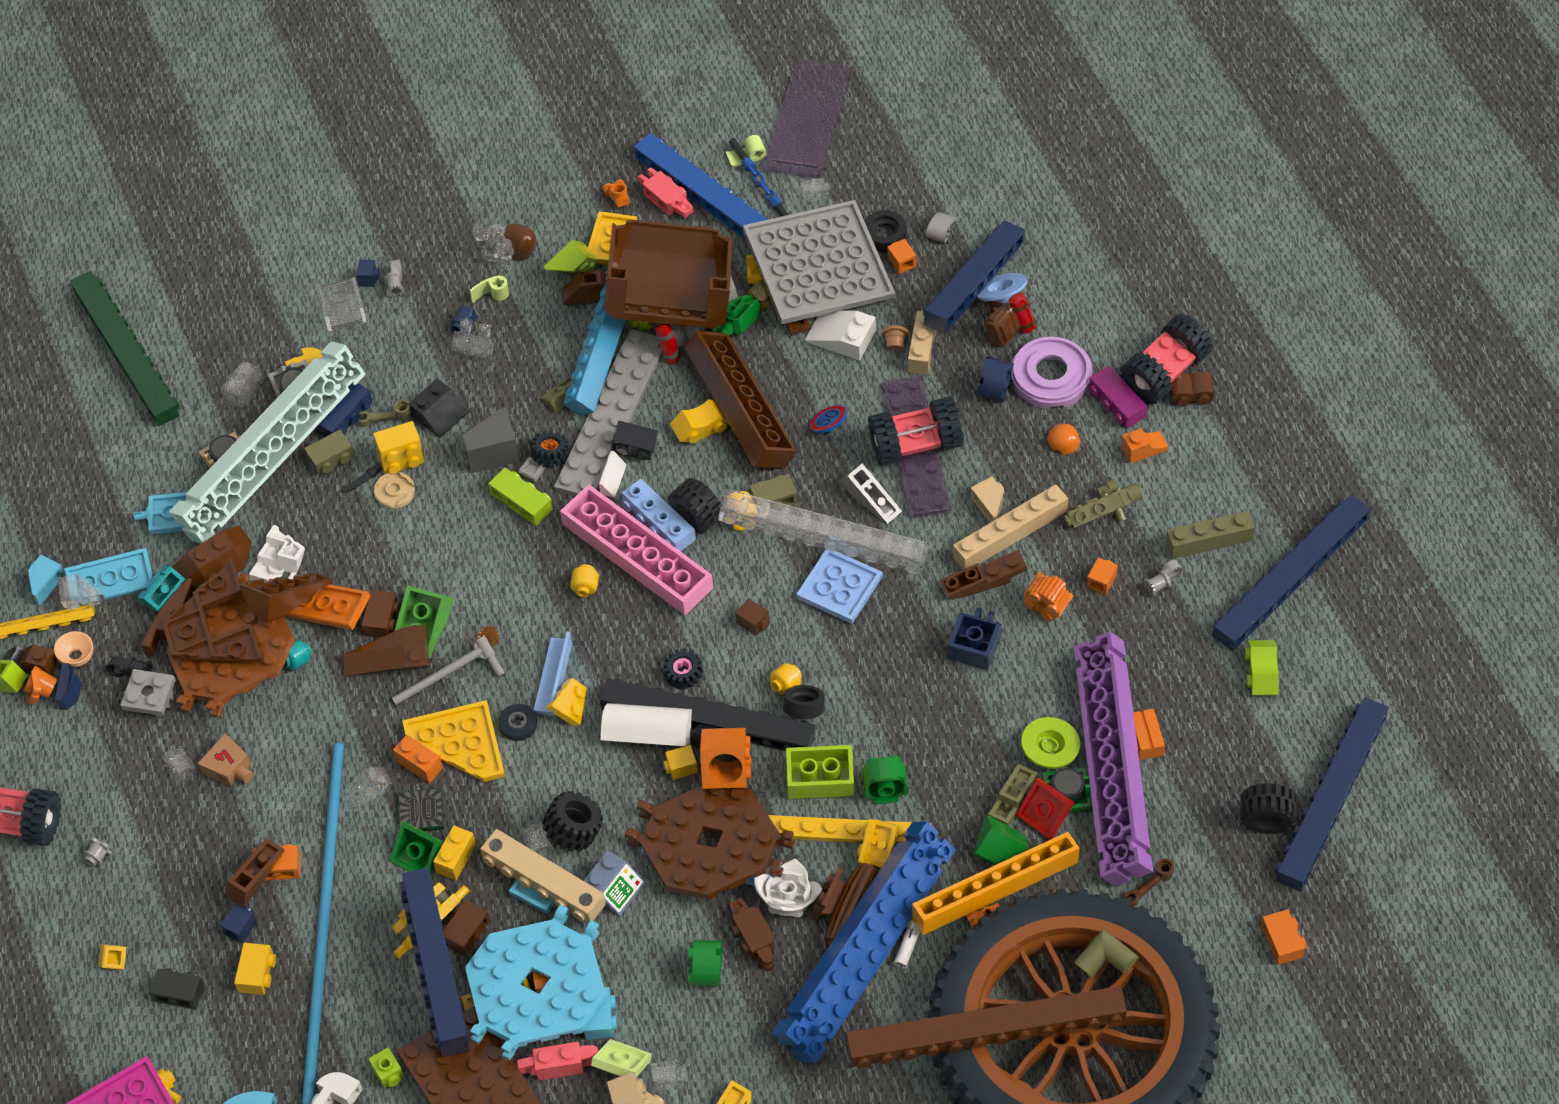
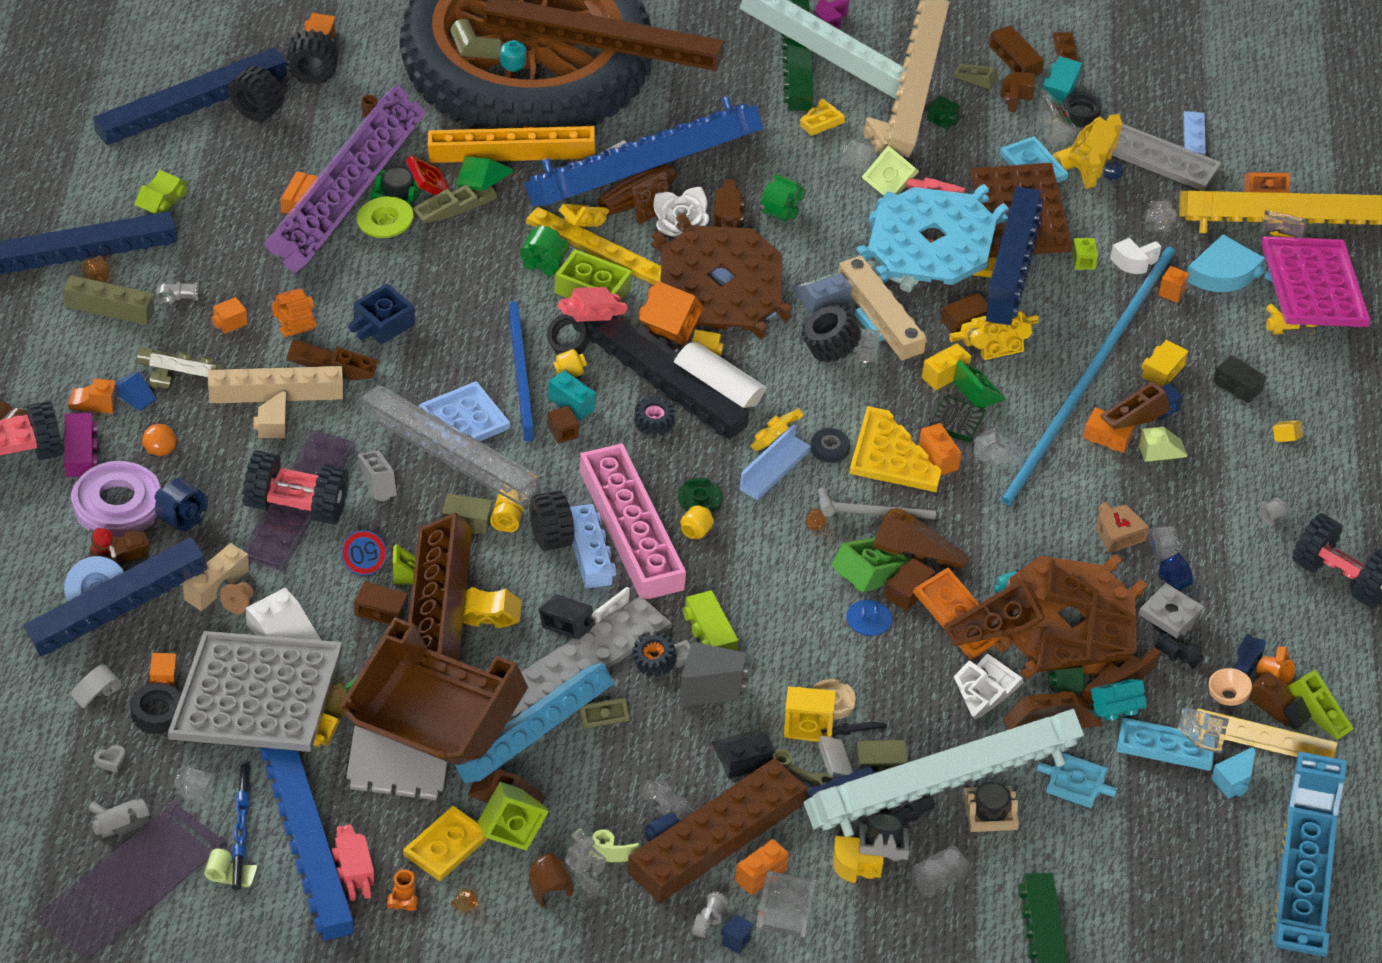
camera: 160 degrees left, 10 degrees down
none -> clear orange plate [81,255,110,282]
none -> light grey piece [89,798,150,838]
none -> light grey tile [94,745,126,773]
none -> blue slope [116,372,156,411]
none -> black tyre [286,29,339,84]
none -> reddish brown brick [354,581,408,625]
none -> lime slope [393,544,415,584]
none -> clear orange plate [451,888,478,913]
none -> teal head [500,40,527,72]
none -> blue tile [509,302,533,441]
none -> teal brick [548,370,596,421]
none -> coral hinge [558,287,628,322]
none -> reddish brown brick [627,758,807,903]
none -> dark green tile [678,478,722,513]
none -> orange brick [735,839,789,896]
none -> white slope [819,736,853,779]
none -> blue piece [846,600,892,636]
none -> yellowish green slope [1139,427,1187,462]
none -> orange brick [1158,266,1190,303]
none -> clear blue brick [1158,553,1193,591]

